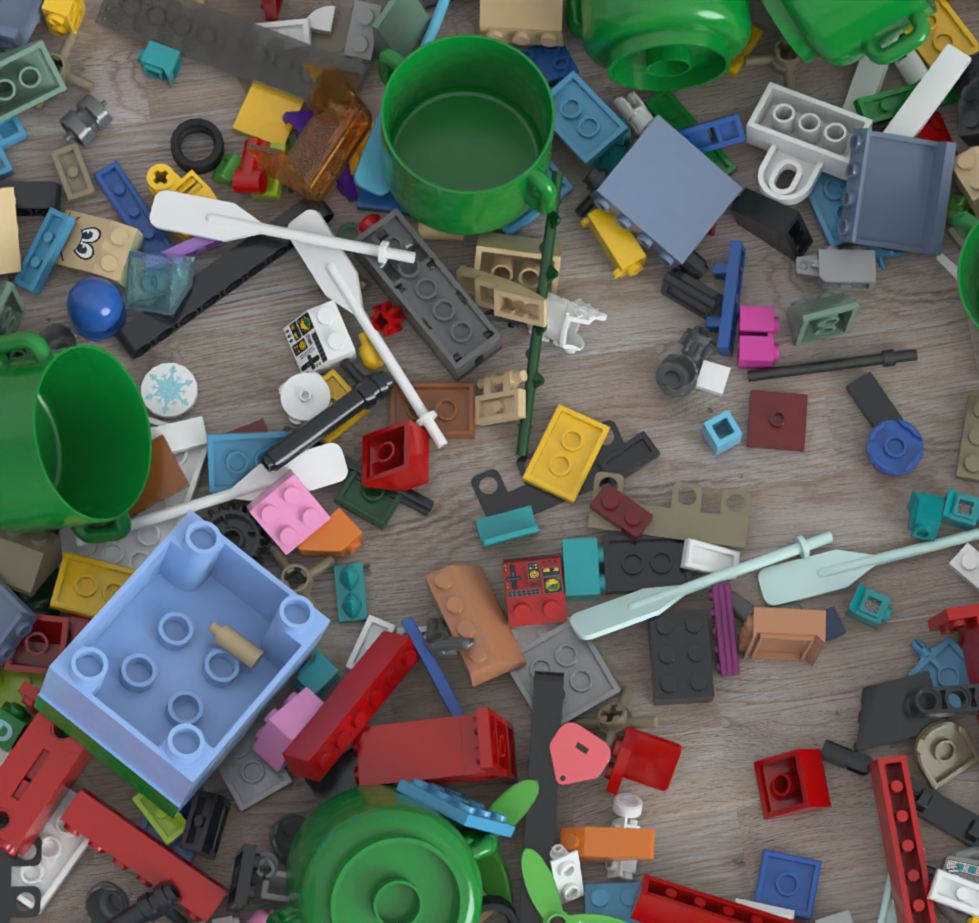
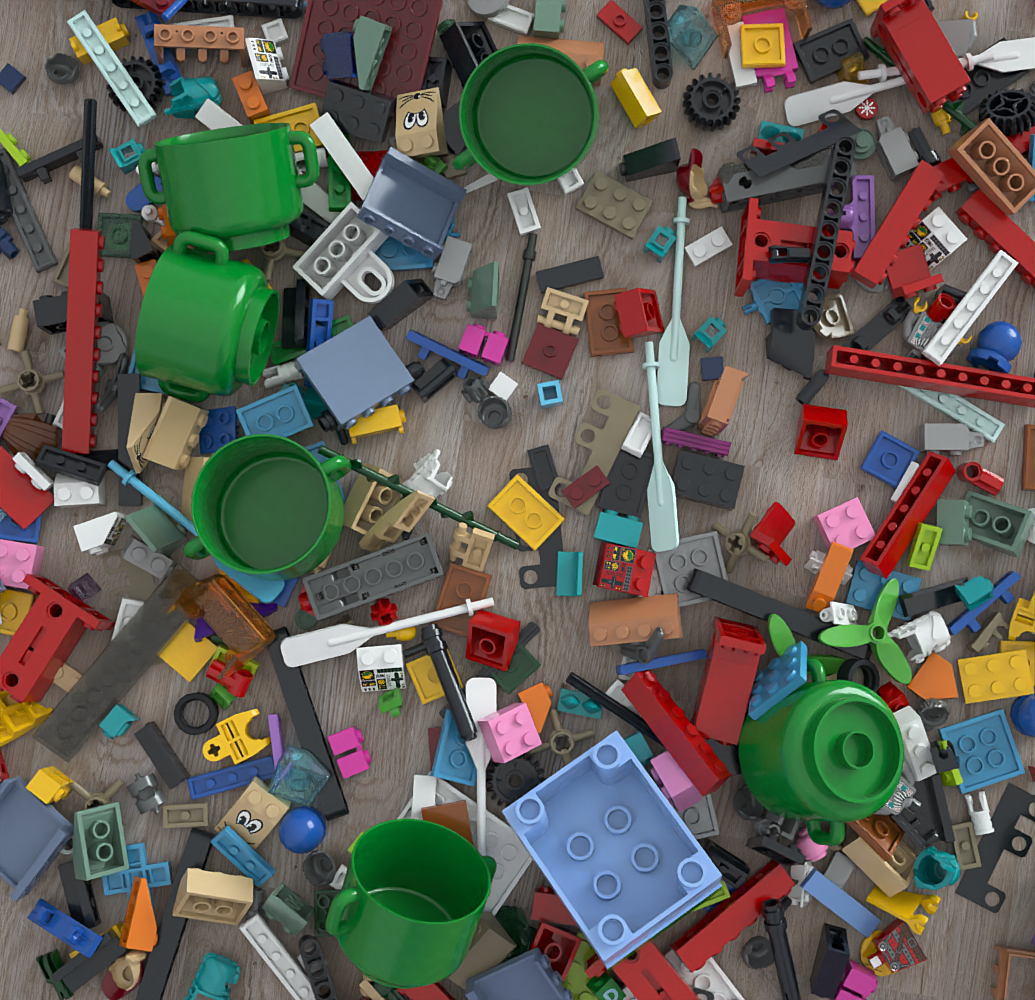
camera: 70 degrees left, 10 degrees up
yellow tile [49,551,136,619] -> none
white tile [141,363,198,419] -> none
white piece [150,190,416,264] -> none
tan cylinder [208,622,265,669] -> none
white piece [279,372,333,426] -> none
white tile [307,6,336,35] -> none
coral piece [549,723,611,785] -> none
white tile [612,793,643,818] -> none
blue tile [866,419,924,476] -> none
teal window [907,491,944,541] -> none
none -> black panel [134,721,190,790]
none -> black panel [281,279,310,349]
none -> black hinge [289,210,330,247]
none -> dark pink piece [327,725,372,779]
none -> bright green tile [378,687,402,718]
none -> white plate [507,187,541,236]
none -> tan plate [536,287,589,336]
none -> black axle [566,672,665,747]
none -> dark orange tile [583,287,634,357]
none -> red slope [614,288,665,338]
none -> bright pink brick [813,497,875,549]

